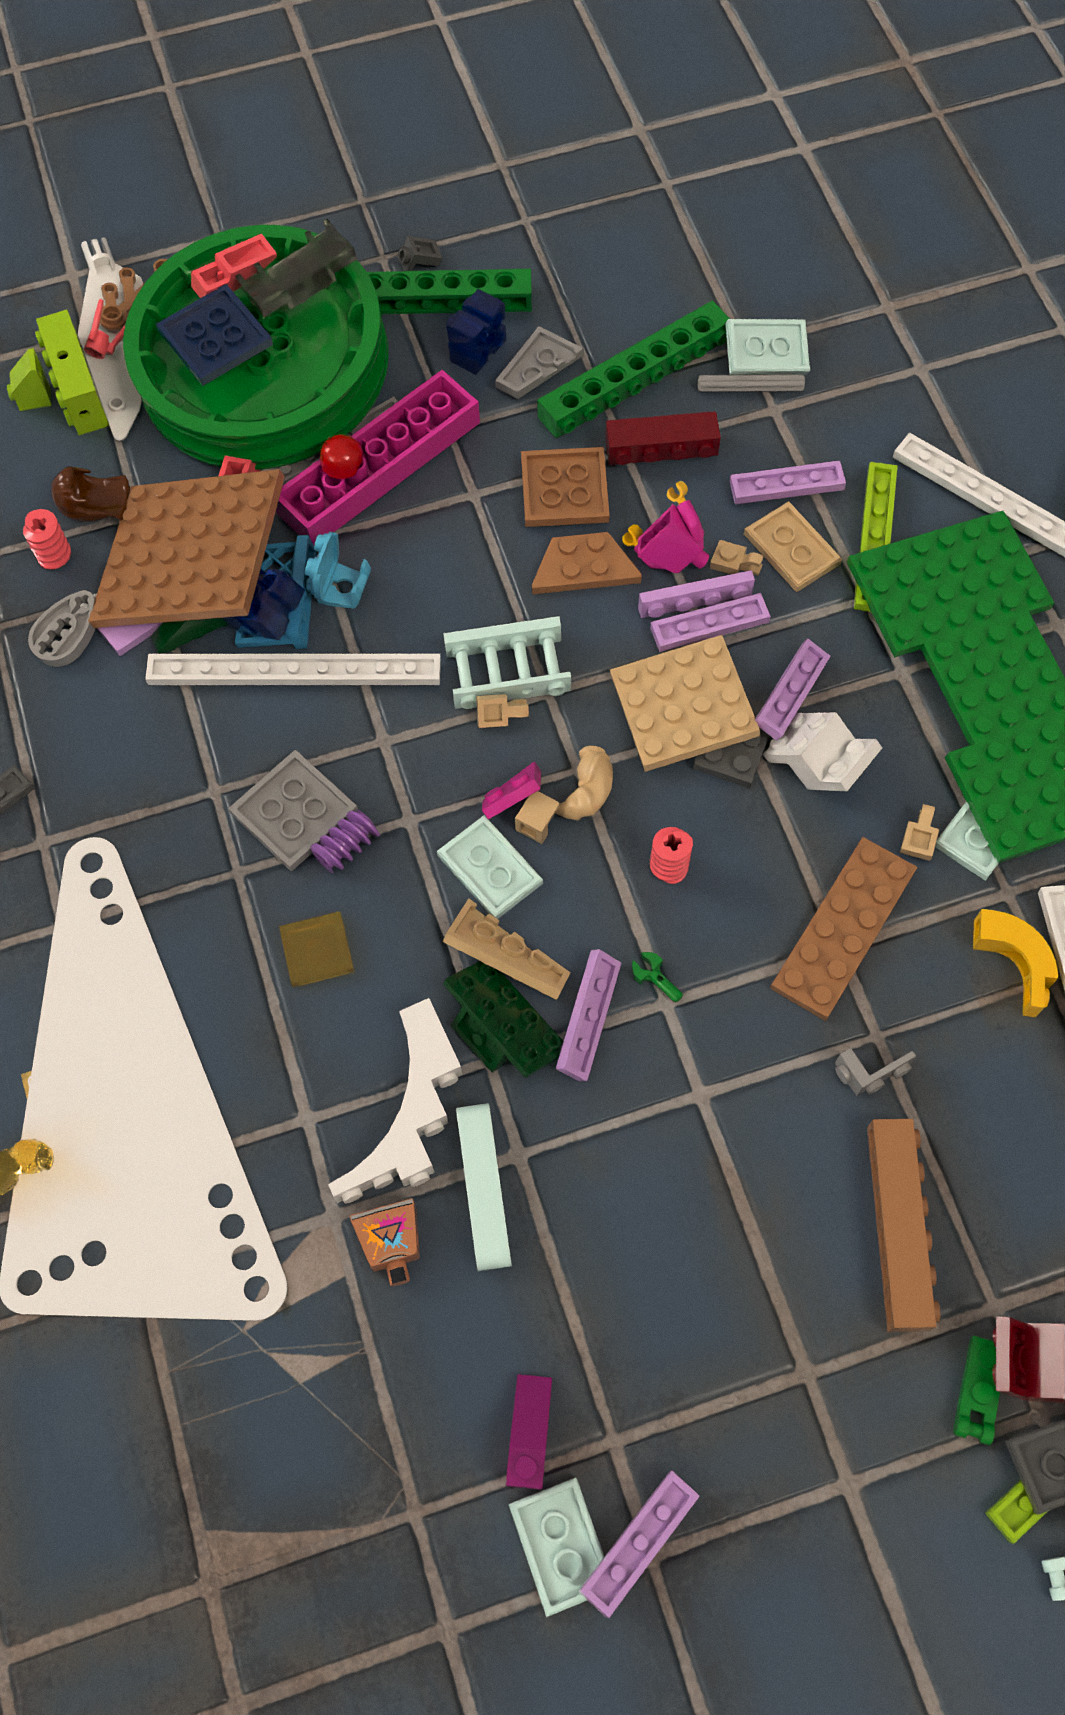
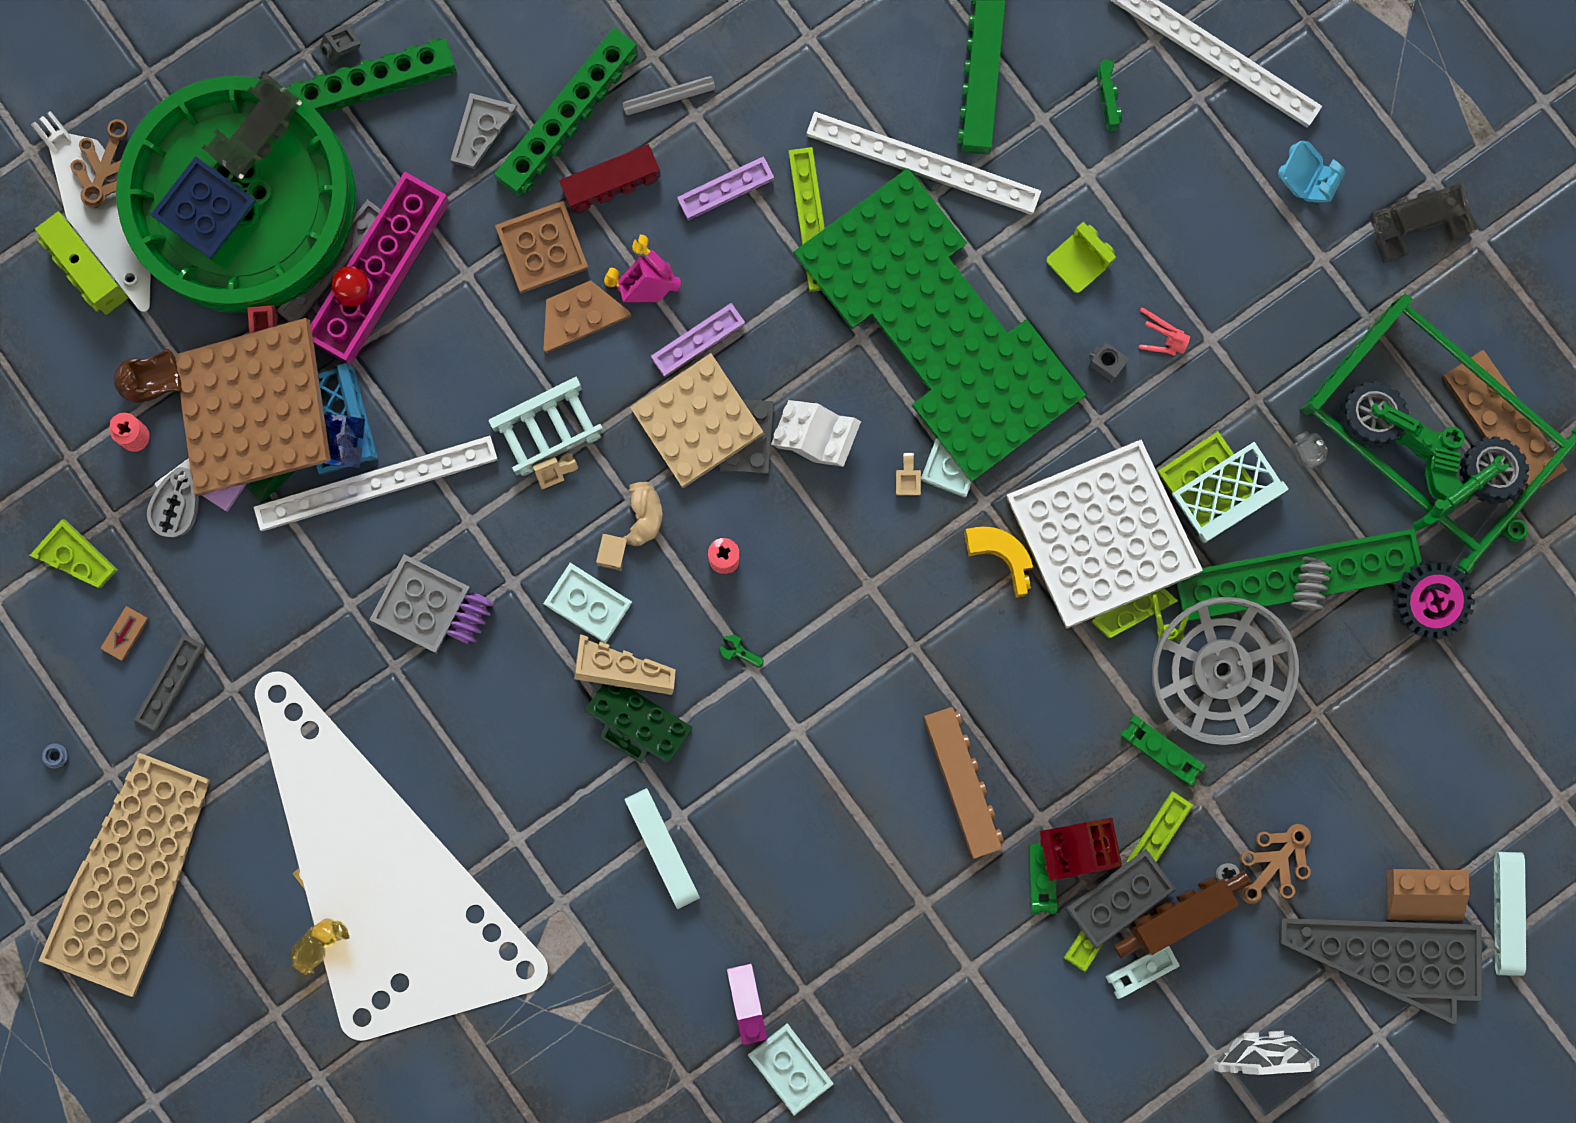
camera: 25 degrees left, 15 degrees up
lime slope [7,348,52,411] -> none
coral plant [84,299,125,359] -> none
coral slope [191,234,277,298] -> none
clear yellow tile [279,911,355,987] -> none
medium azure piece [305,531,371,609] -> none
white arch [328,998,462,1204] -> none
nougat torso [350,1198,420,1286] -> none
clear blue brick [446,289,506,375] -> none
dark pink wing [482,762,541,819] -> none
lavender plate [556,949,621,1081] -> none
lavender plate [578,1471,700,1618] -> none
lavender plate [638,570,755,618] -> none
tan plate [710,540,763,575] -> none
light aqua tile [725,319,810,375] -> none
tan tile [744,501,842,593] -> none
lavender plate [755,638,830,741] -> none
medium nougat plate [770,837,918,1021] -> none
light grey bracket [835,1048,916,1096] -> none

